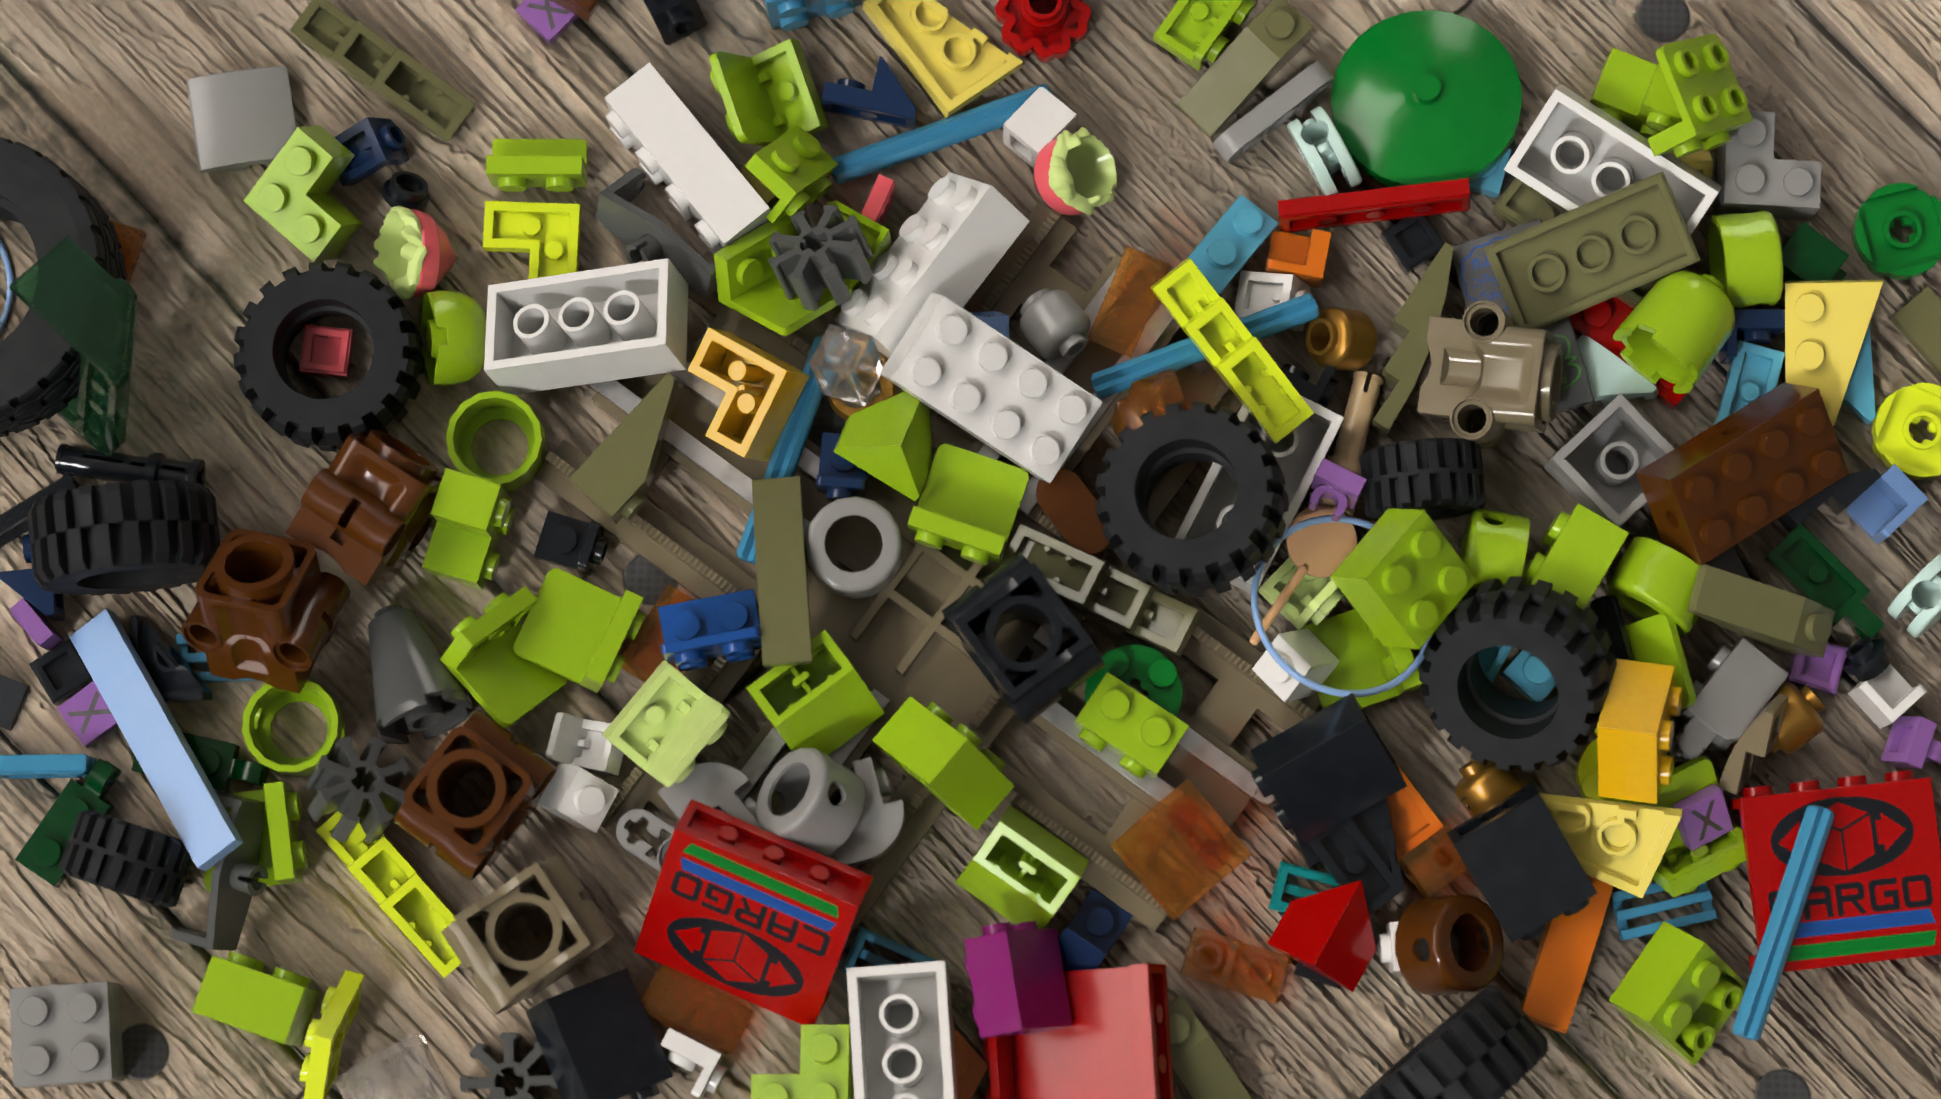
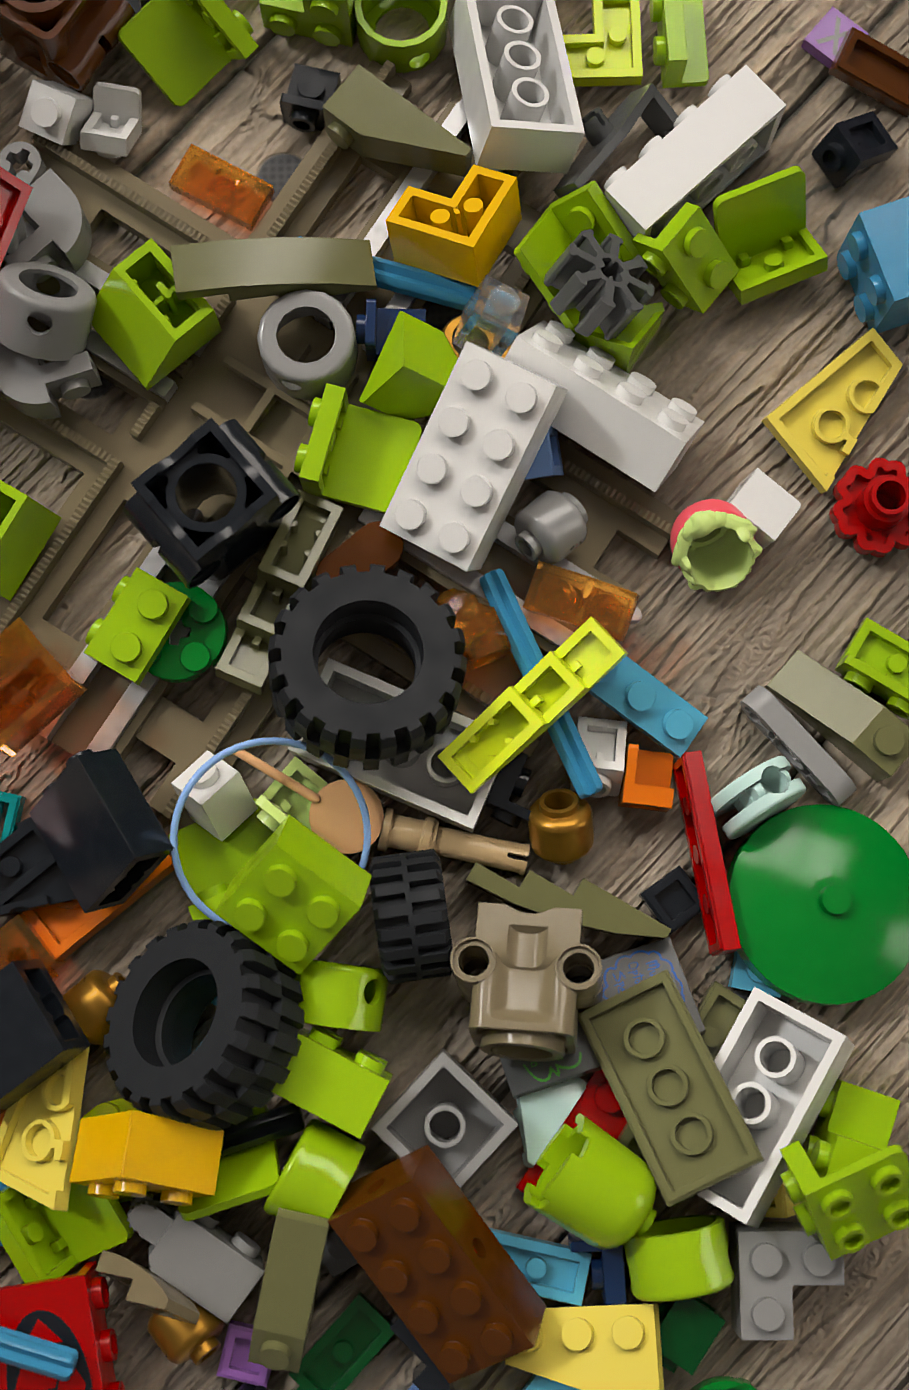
camera: 85 degrees right, 0 degrees up
lime bracket [513,568,646,693] -> none
yellowish green bracket [602,660,730,788] -> none
blue bracket [658,589,762,671] -> none
dark blue slope [821,56,917,130] -> none
dark azure axle [832,84,1052,184] -> none
coral tile [861,174,896,225] -> none
lime brick [872,696,1014,830] -> none
medium lavender tile [1309,458,1367,522] -> none
medium lavender tile [1672,783,1733,851] -> none

